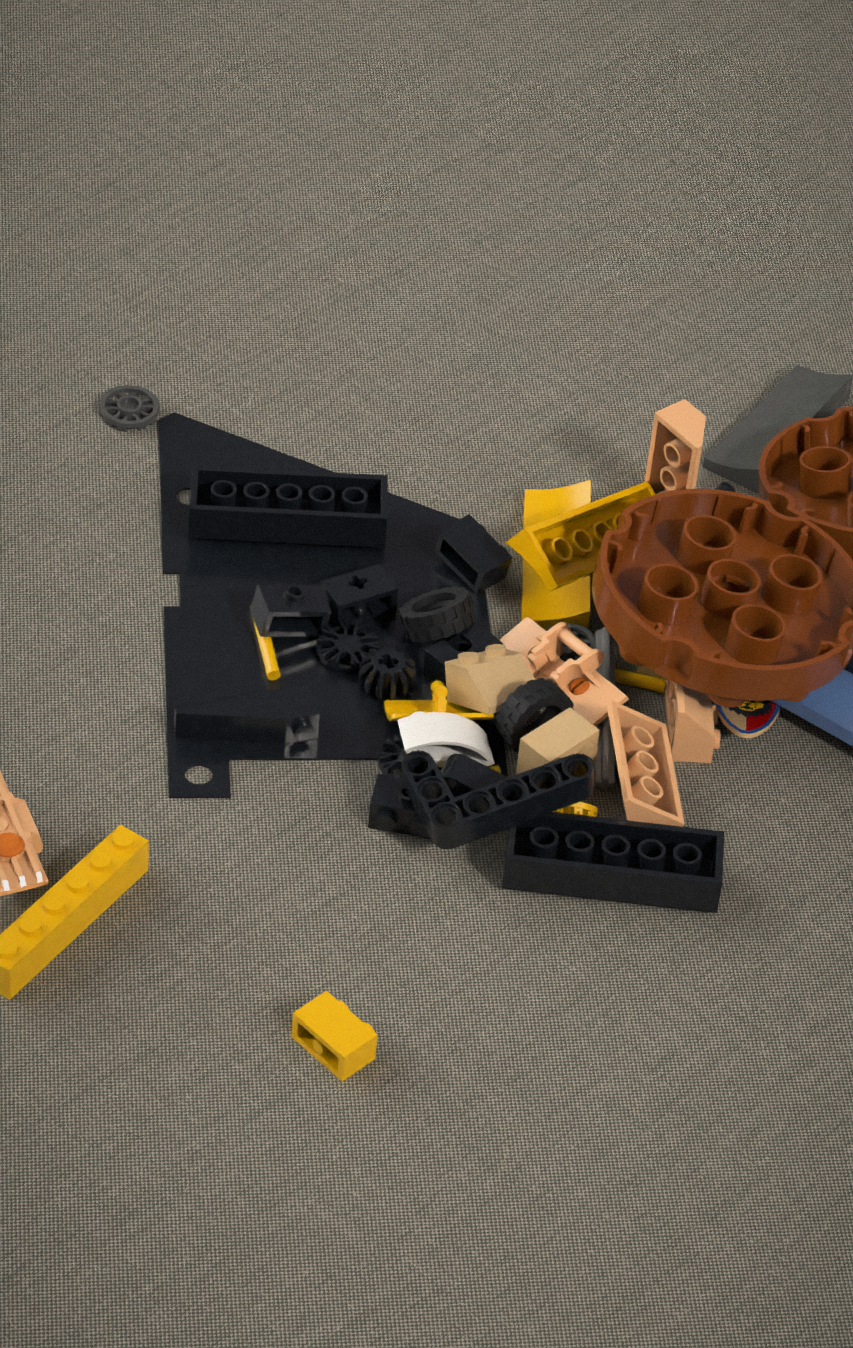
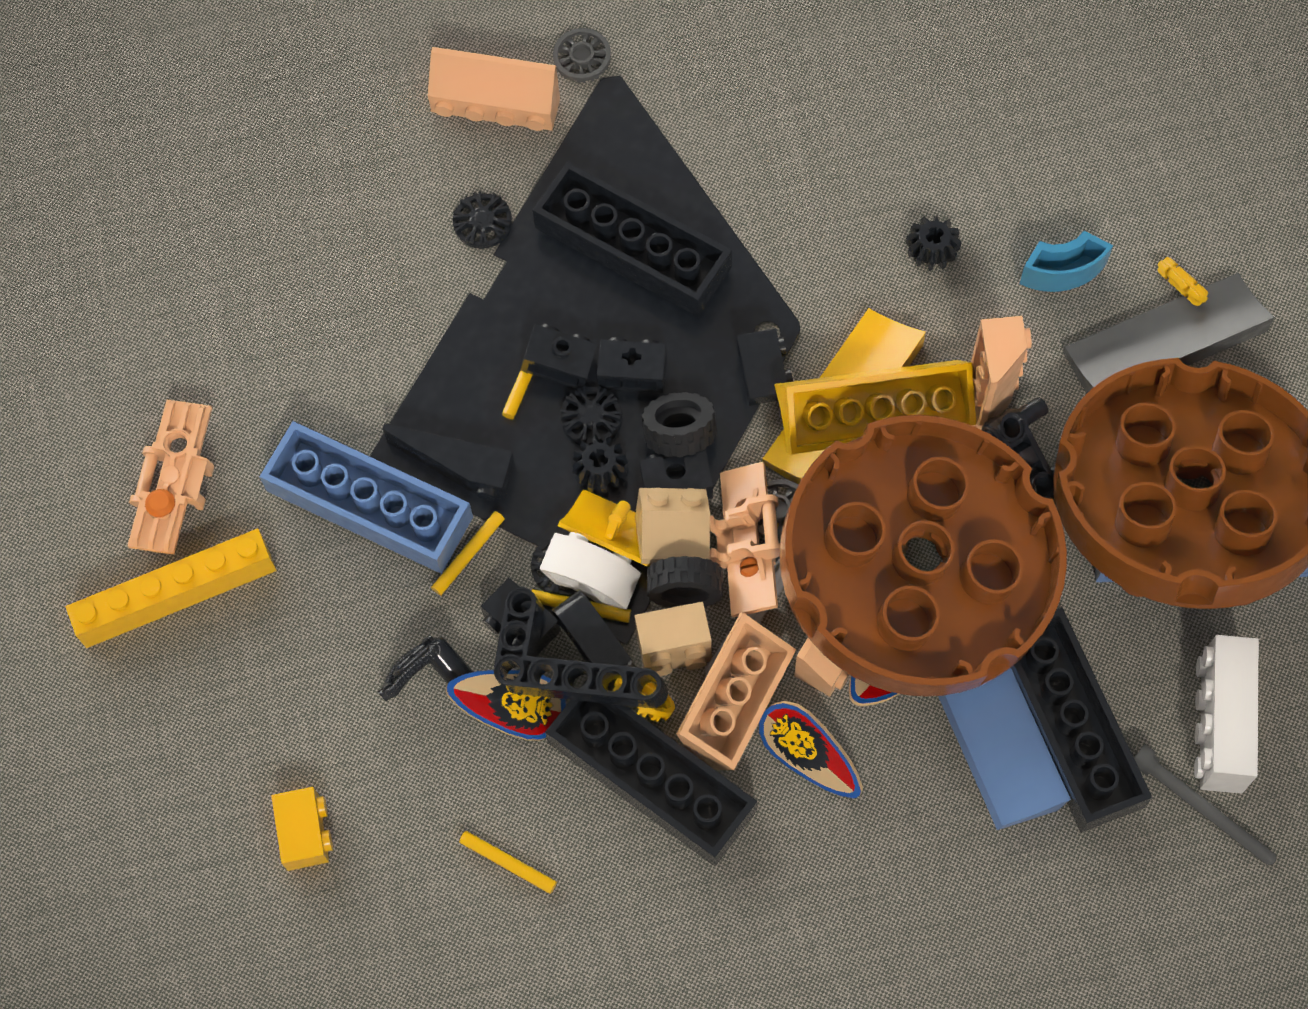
camera: 40 degrees right, 25 degrees up
none -> medium blue brick [259,421,473,574]
none -> black piece [377,635,473,702]
none -> light nougat slope [428,47,560,131]
none -> yellow bar [431,511,505,596]
none -> shield [446,670,566,741]
none -> black wheel [453,191,512,249]
none -> yellow bar [459,830,557,894]
none -> shield [759,701,863,798]
none -> black gear [906,215,961,271]
none -> dark azure brick [1020,231,1113,292]
none -> yellow axle [1157,257,1208,306]

